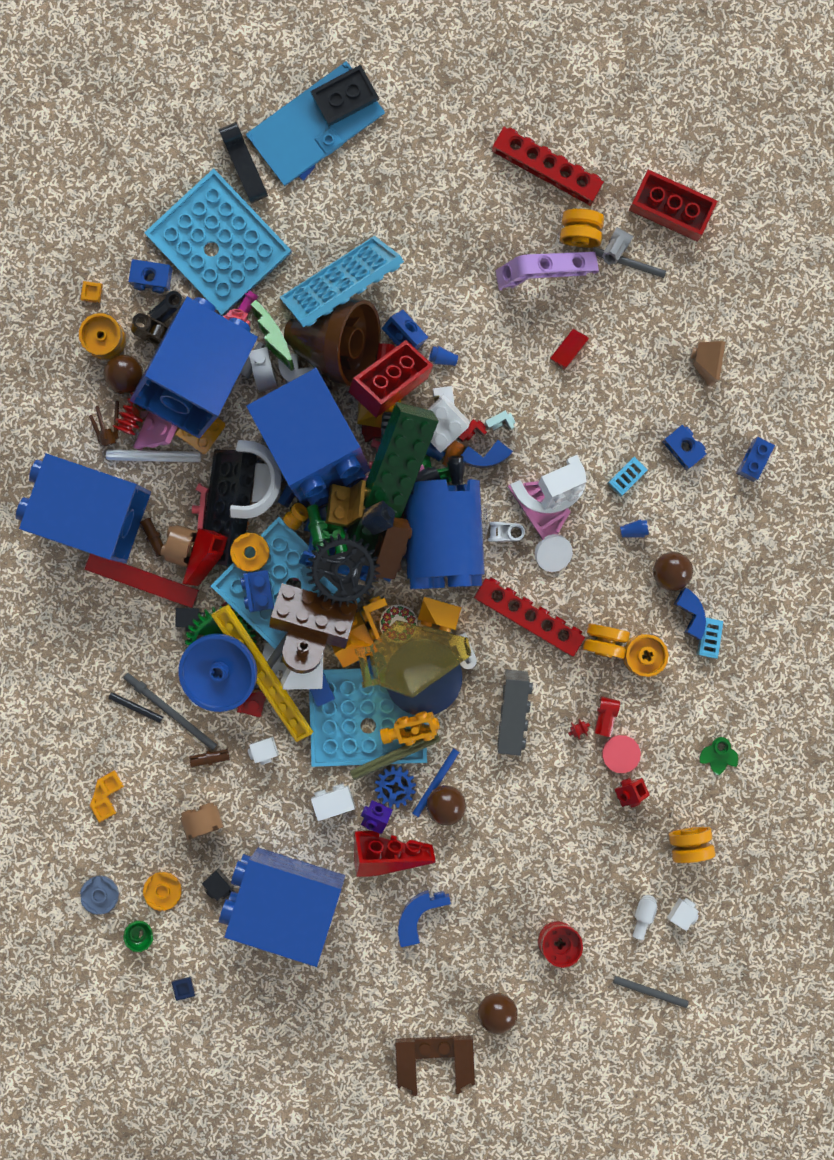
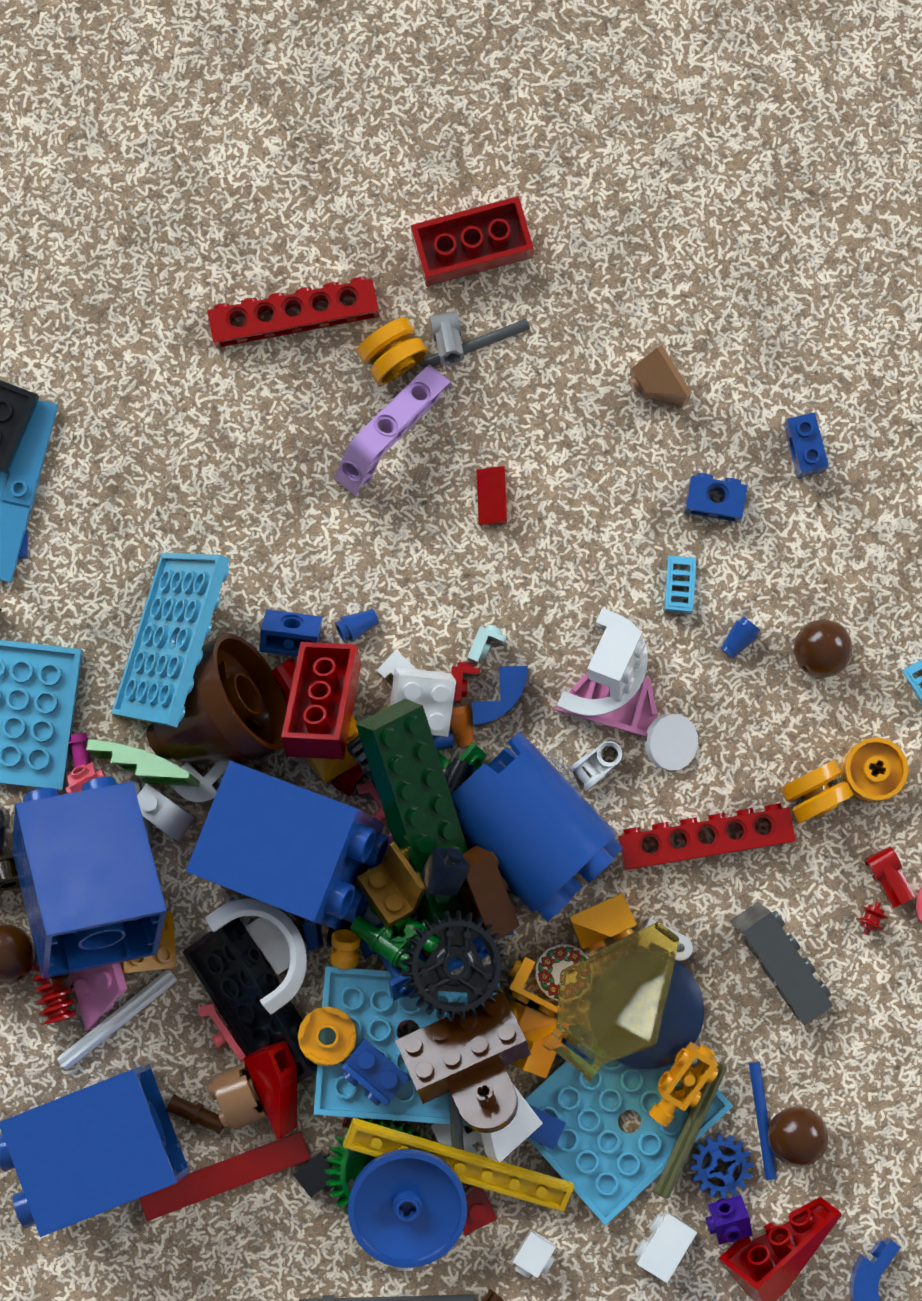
camera: 40 degrees left, 5 degrees down
reddish brown plant [89,400,119,446] -> none
black cone [446,456,466,485] -> none
blue brick [673,587,706,640] -> none

